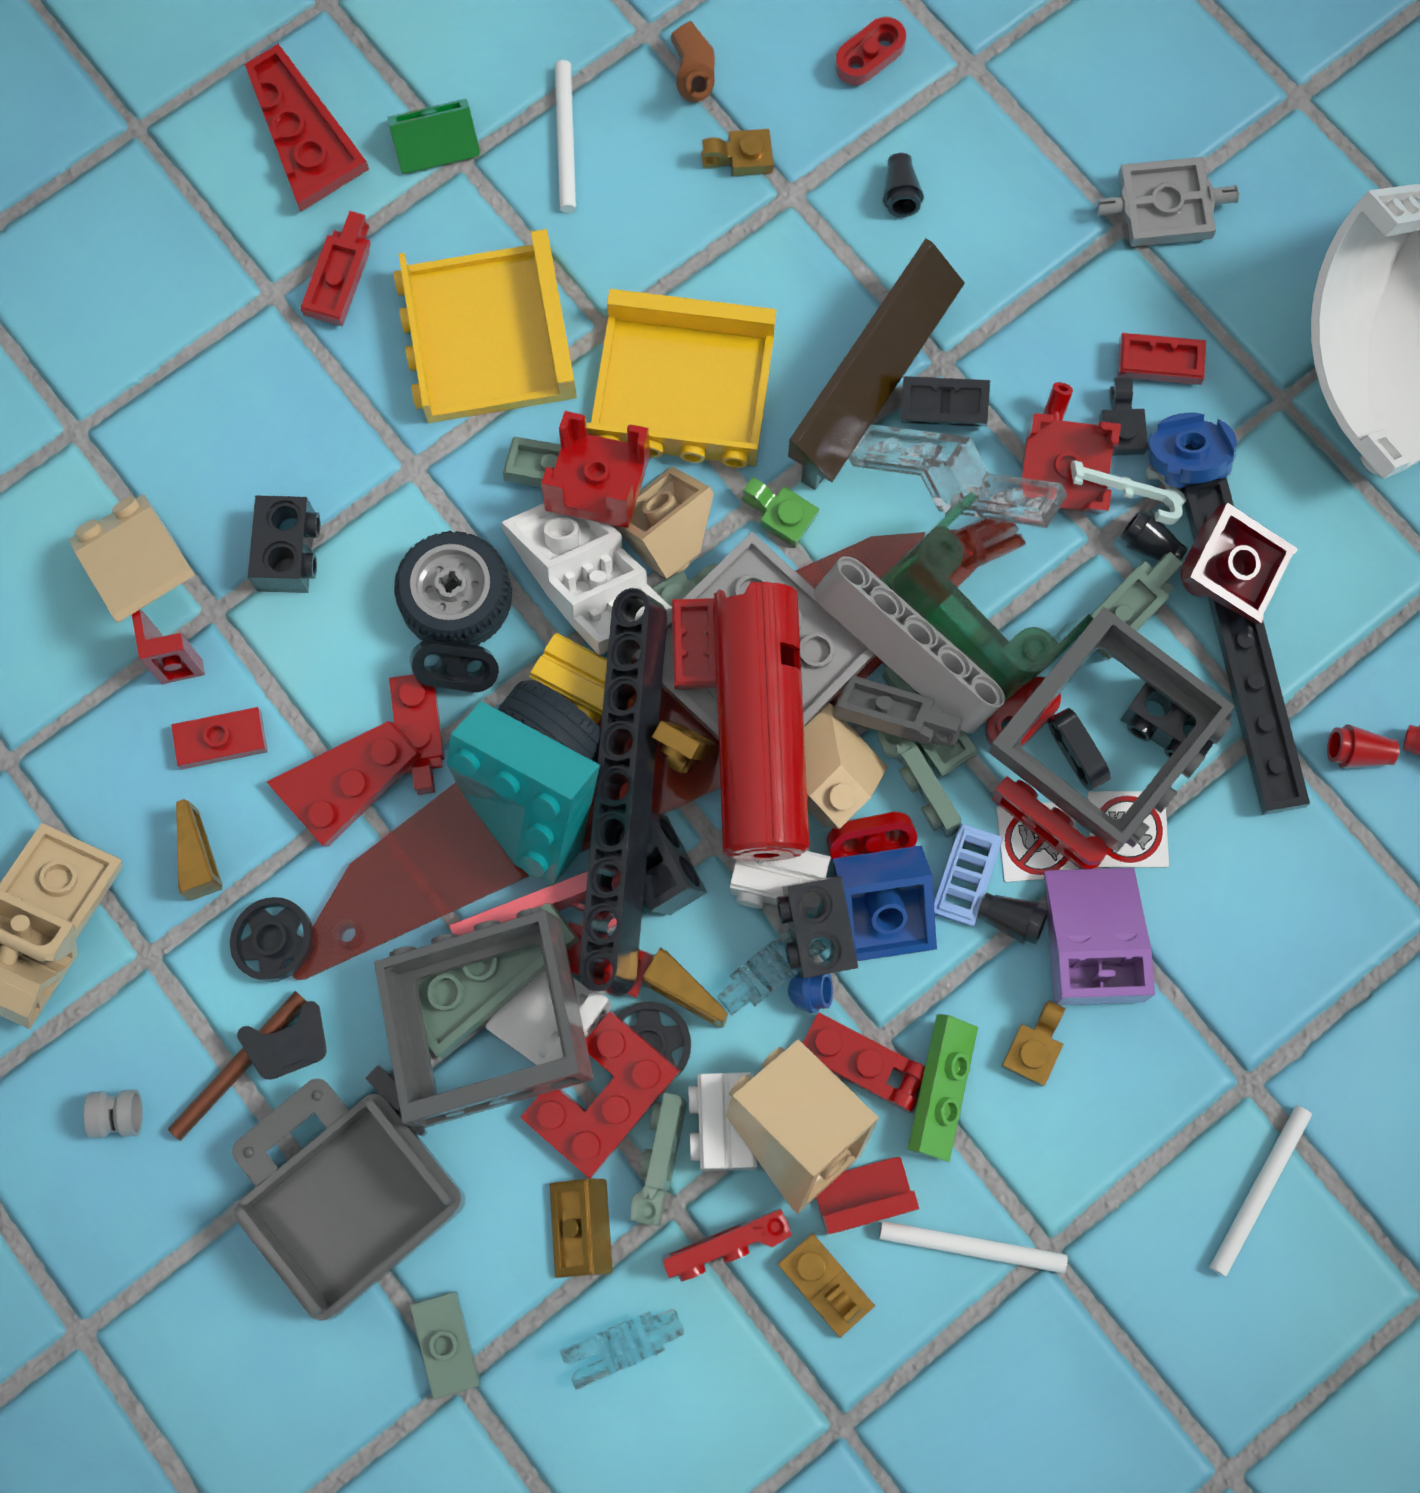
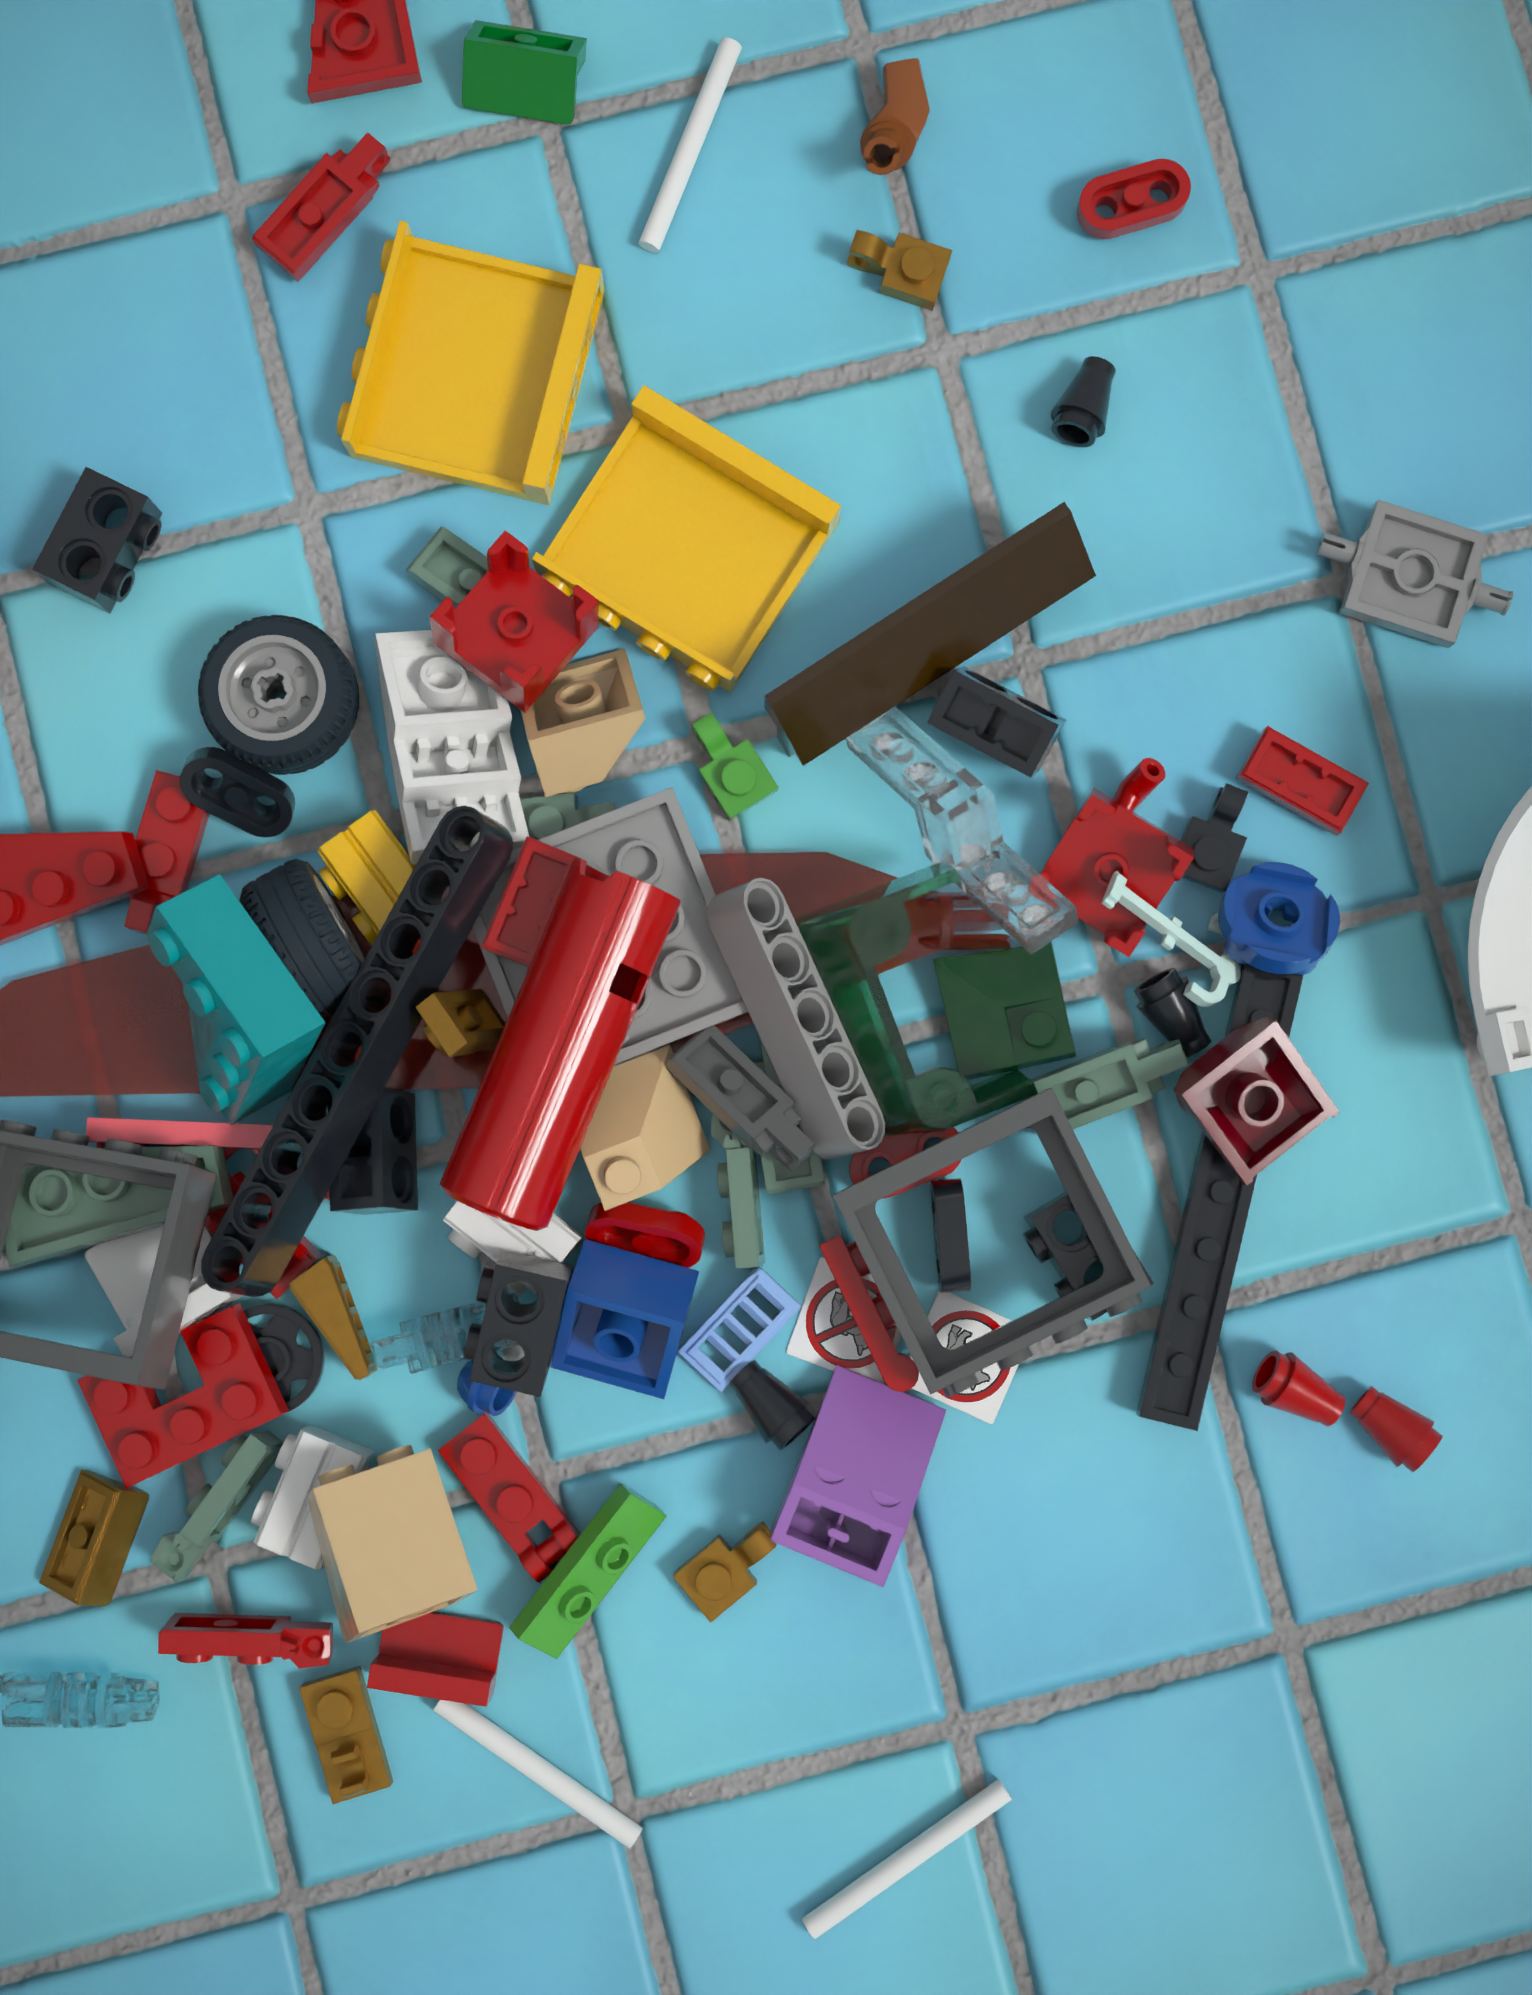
camera: 20 degrees right, 10 degrees up
none -> dark green plate [933,940,1076,1081]

